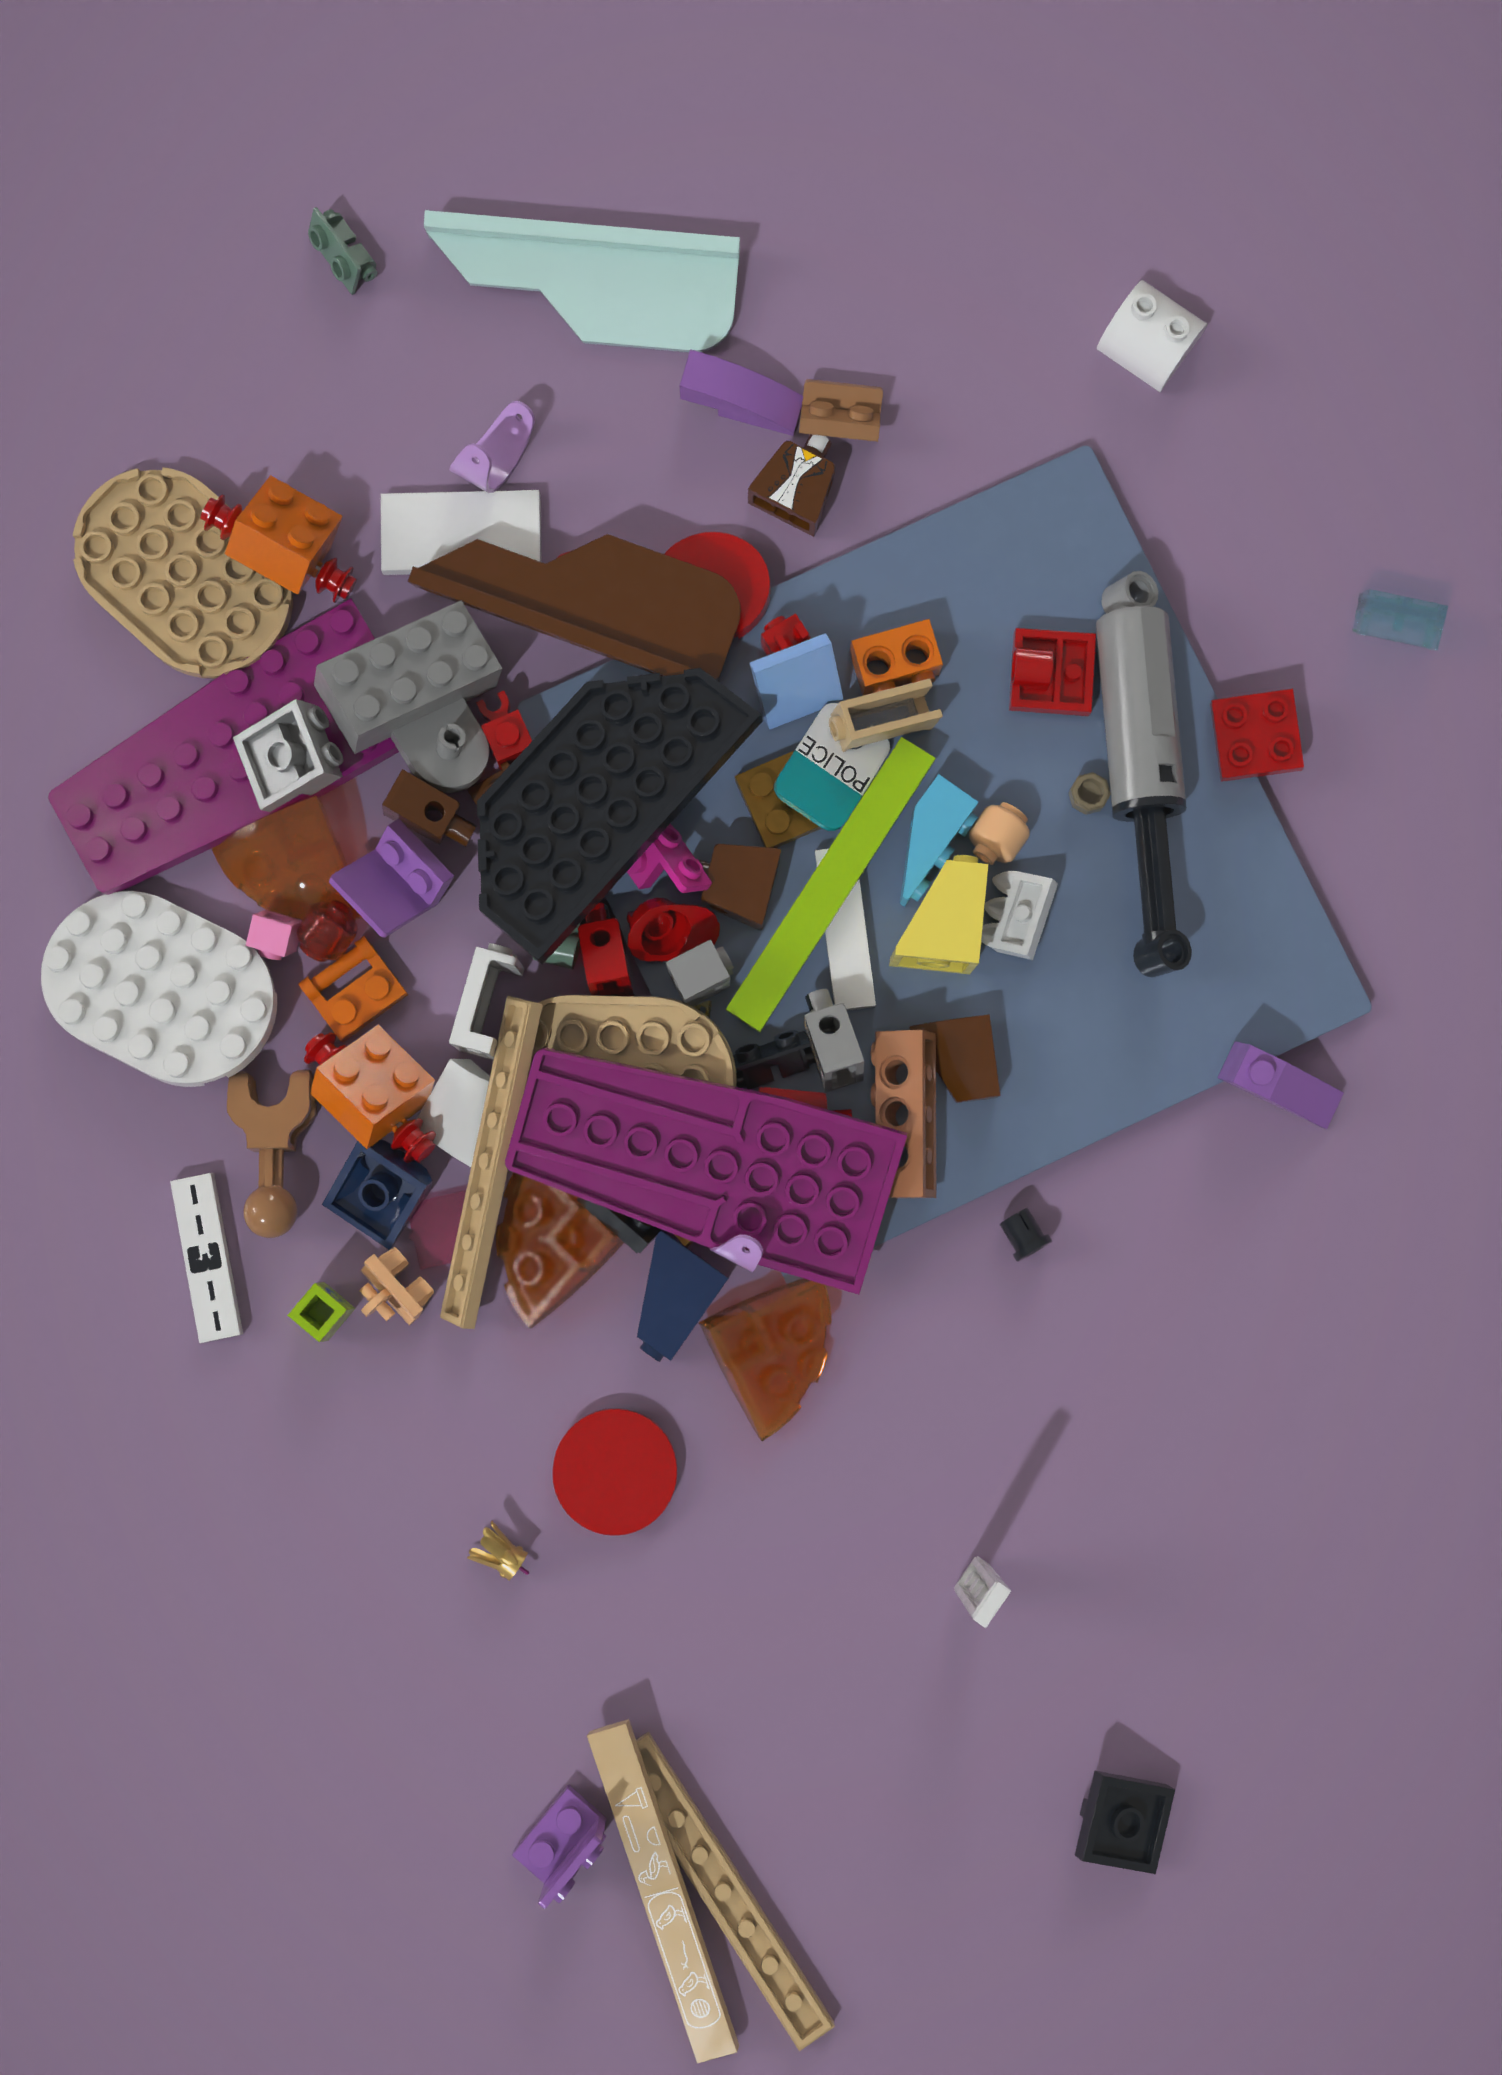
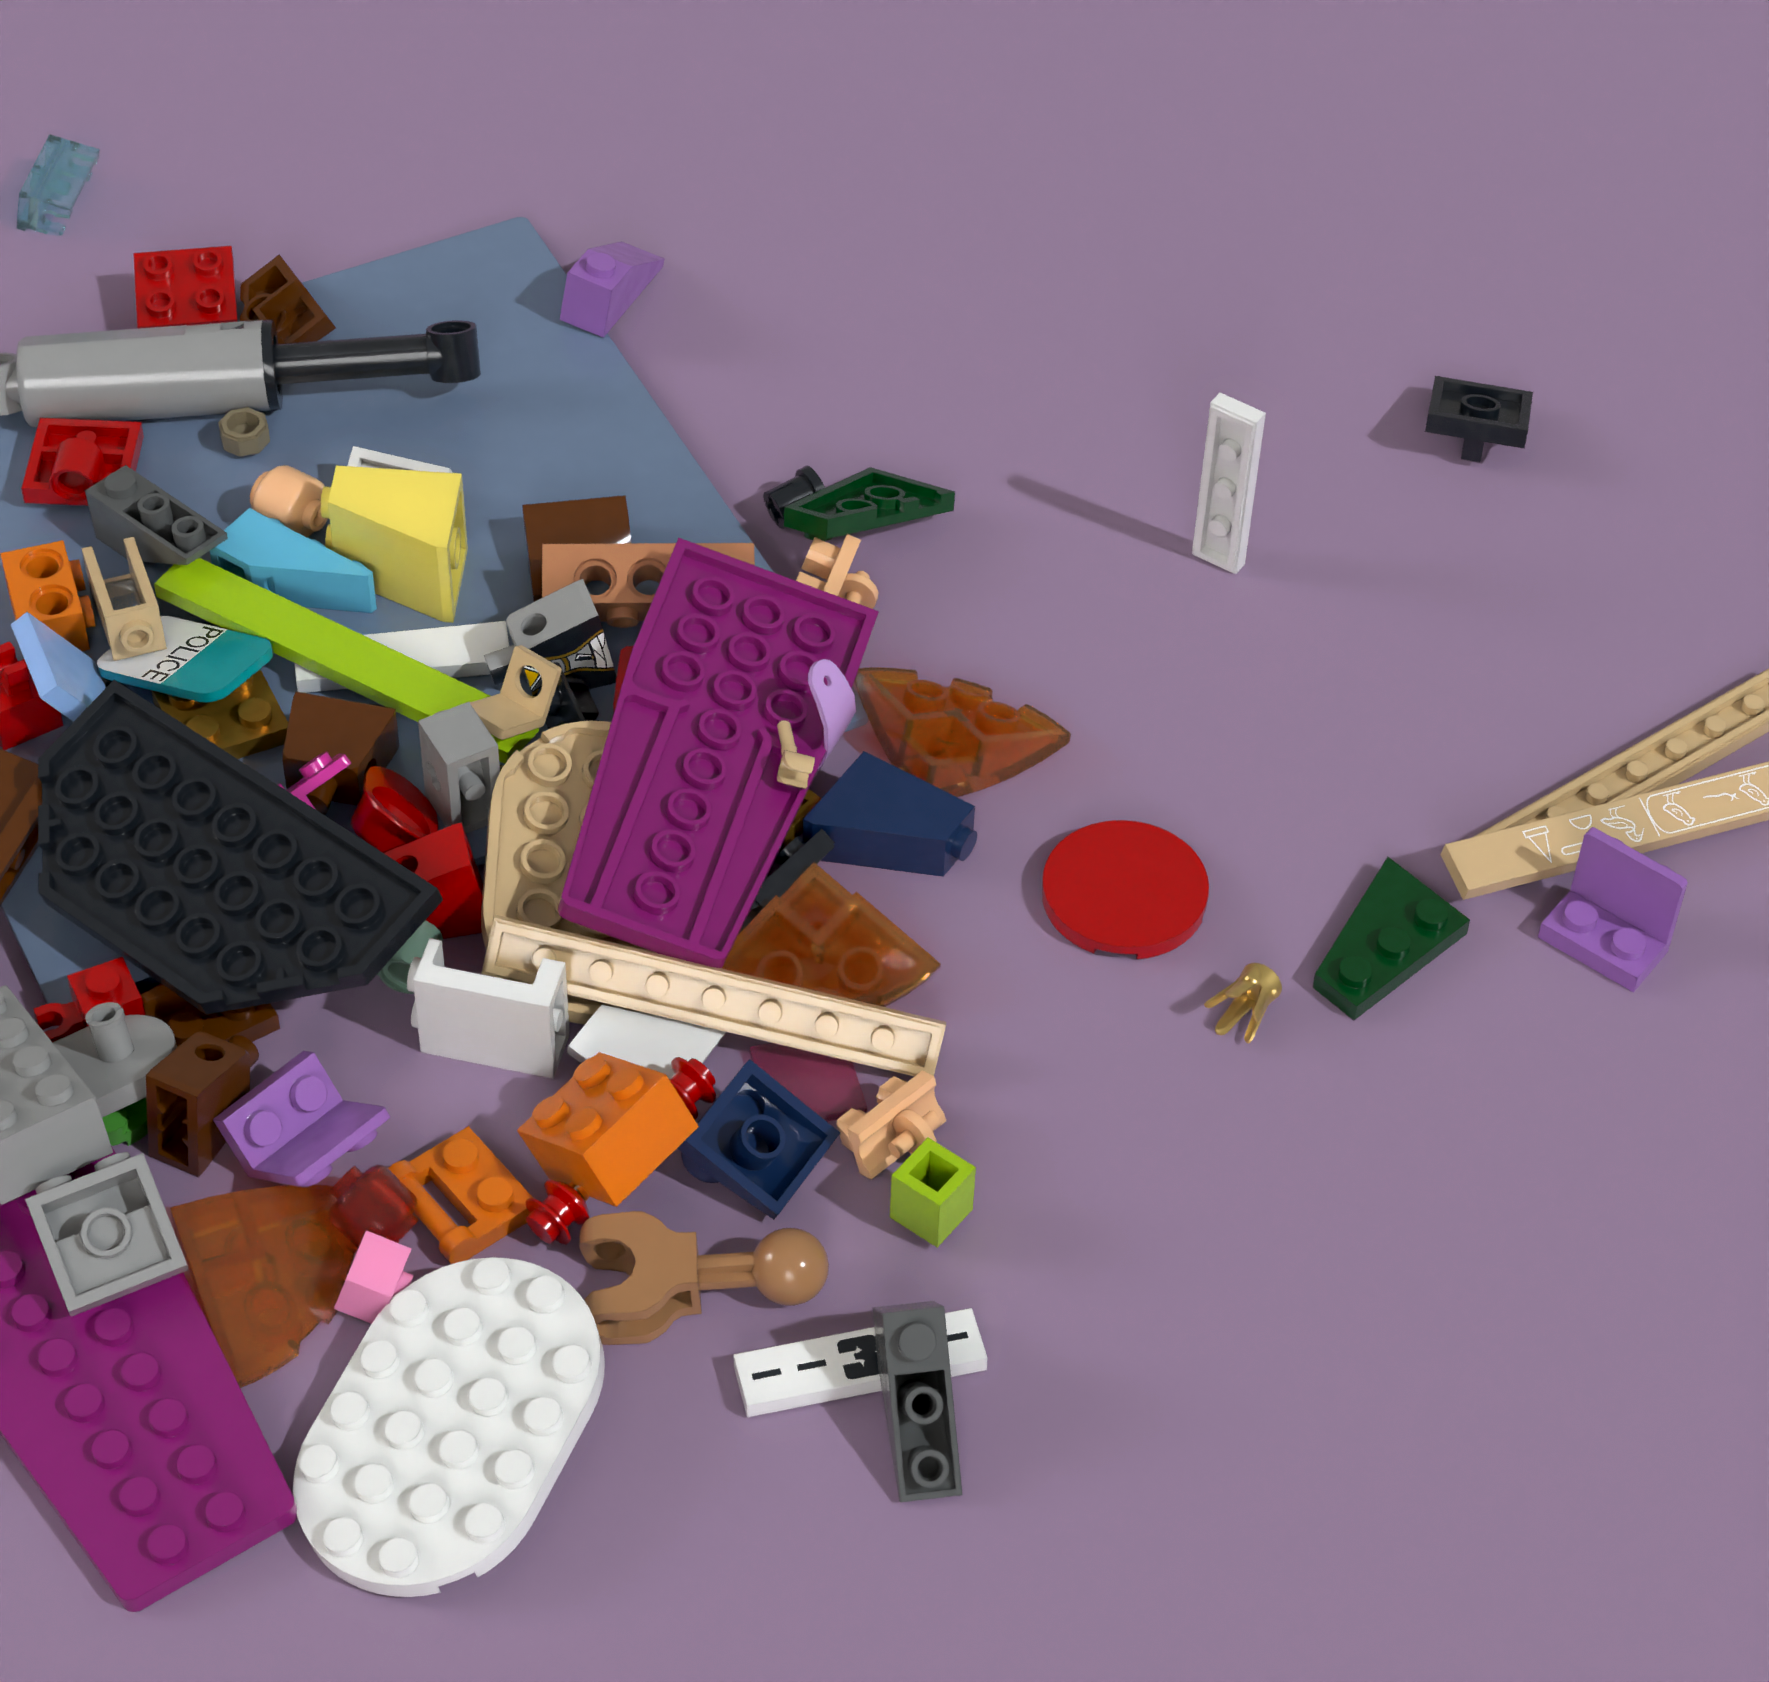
camera: 90 degrees left, 35 degrees down
none -> dark grey slope [85,465,228,565]
none -> reddish brown slope [240,254,336,344]
none -> tan bracket [470,645,562,740]
none -> tan hand [777,721,815,789]
none -> dark green wing [784,467,955,541]
none -> light nougat hips [796,534,879,609]
none -> dark grey slope [872,1301,963,1502]
none -> dark green wing [1313,857,1470,1021]

